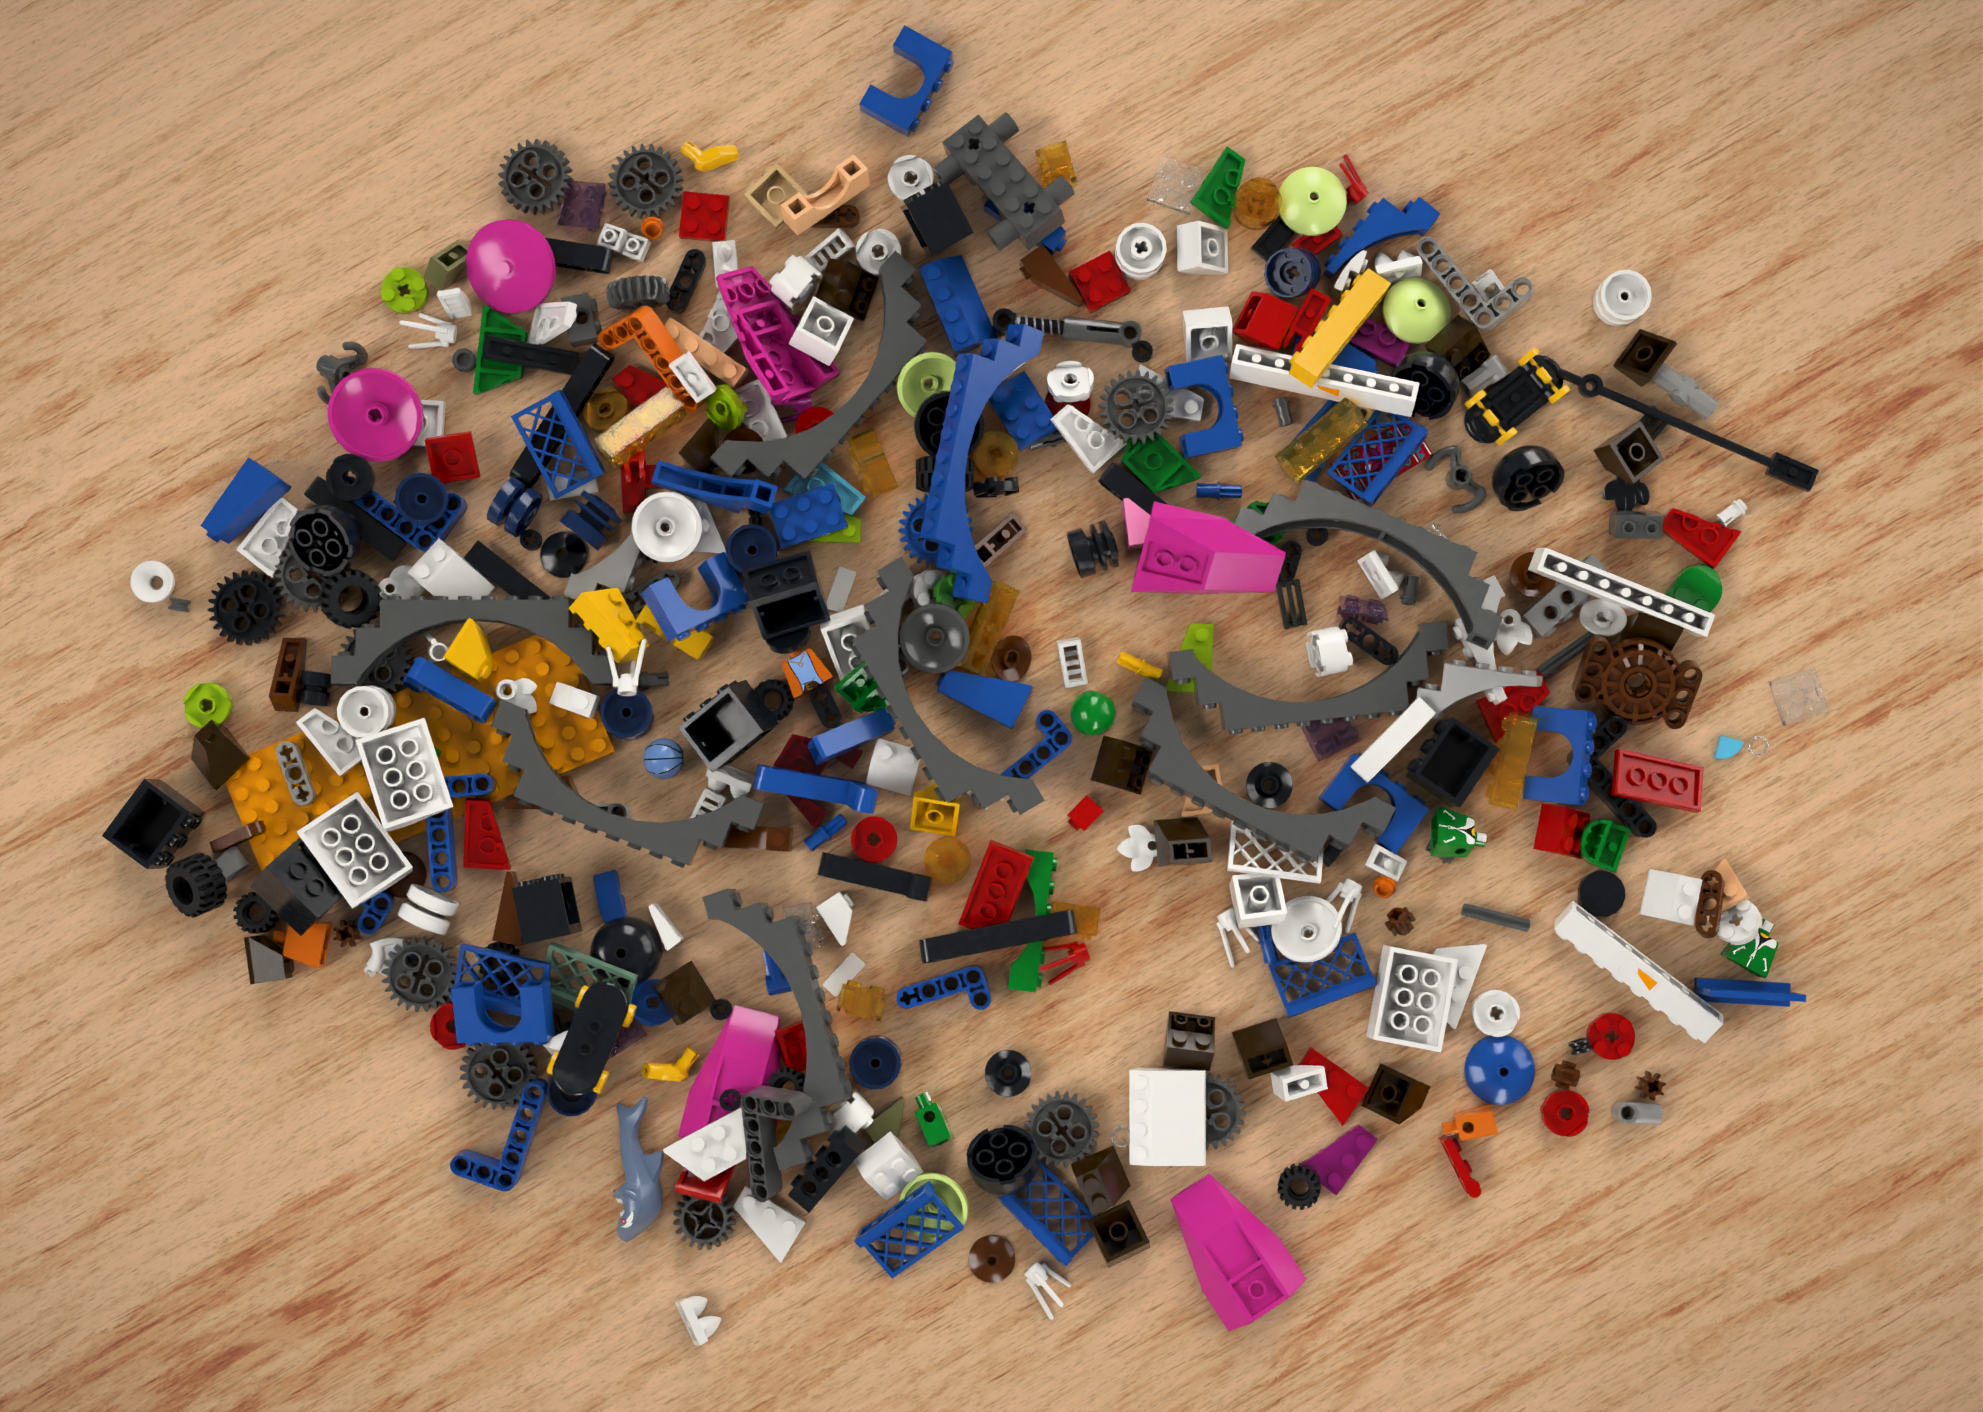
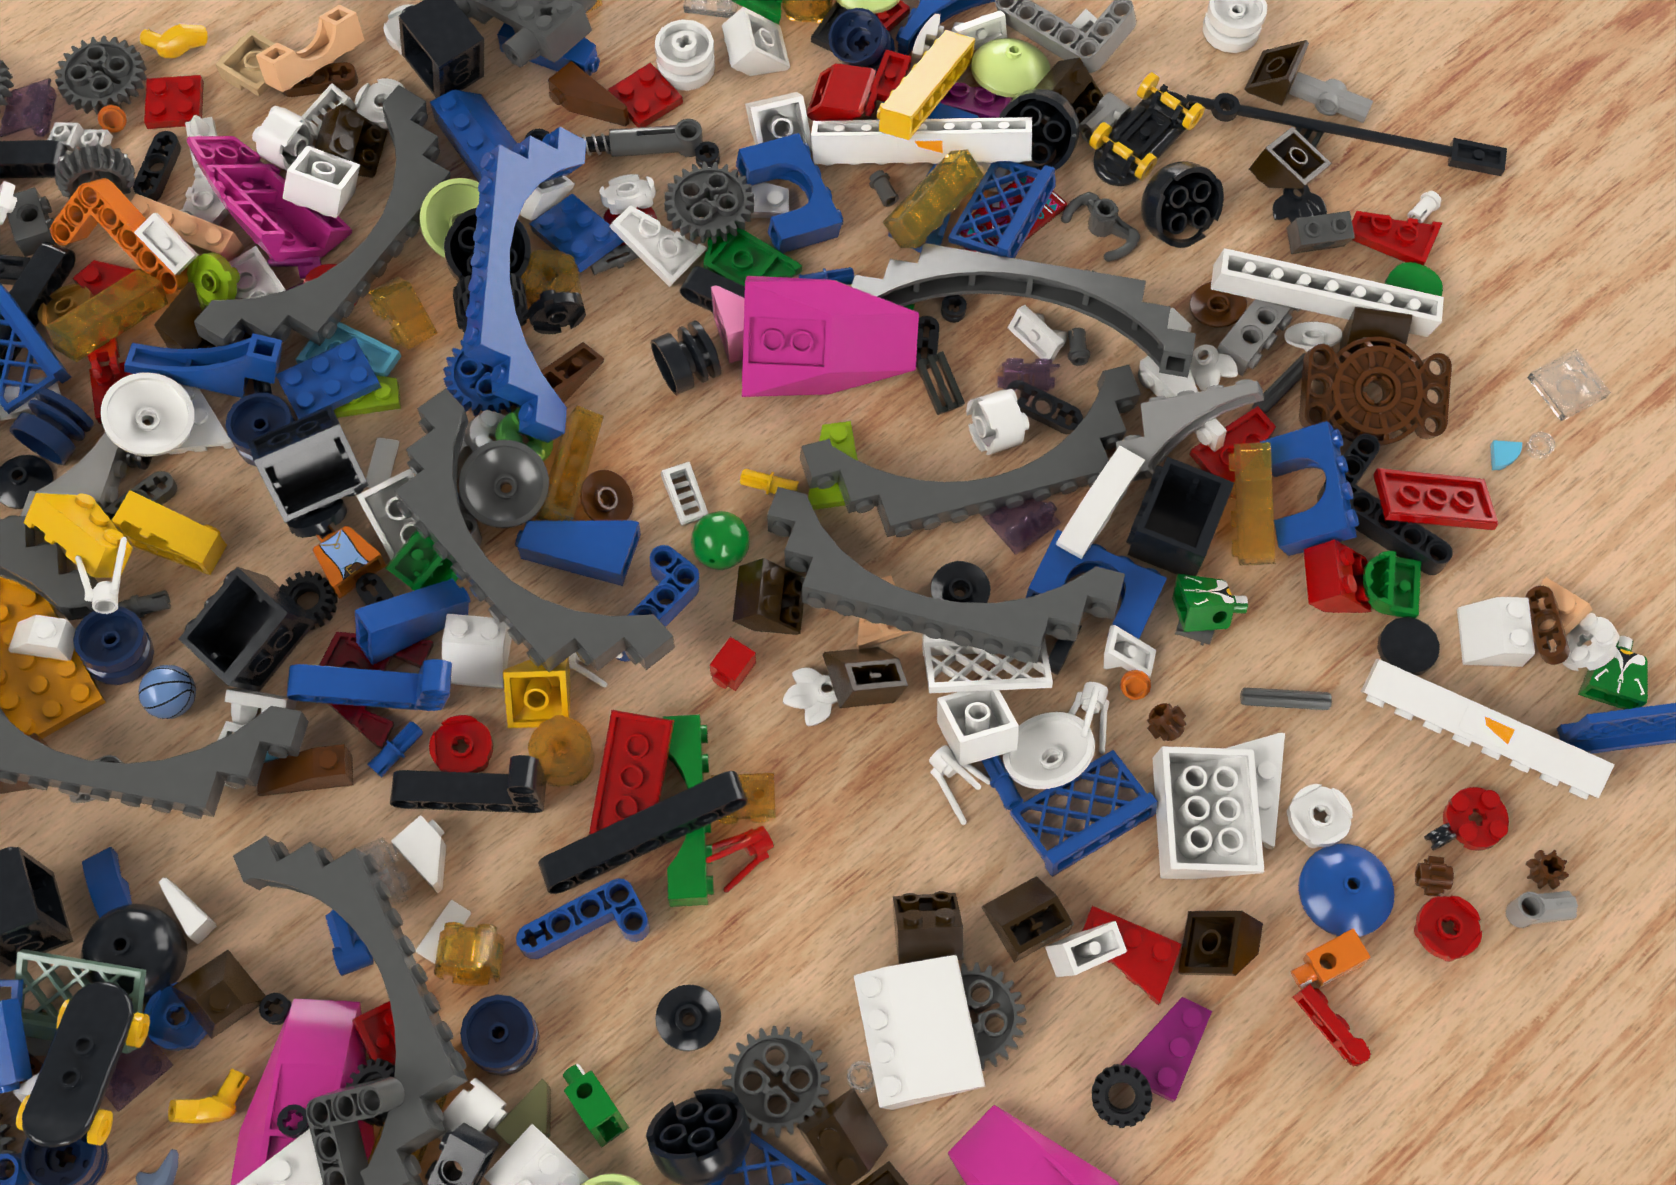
camera: 15 degrees left, 20 degrees down
blue arch [641,552,749,642] -> none

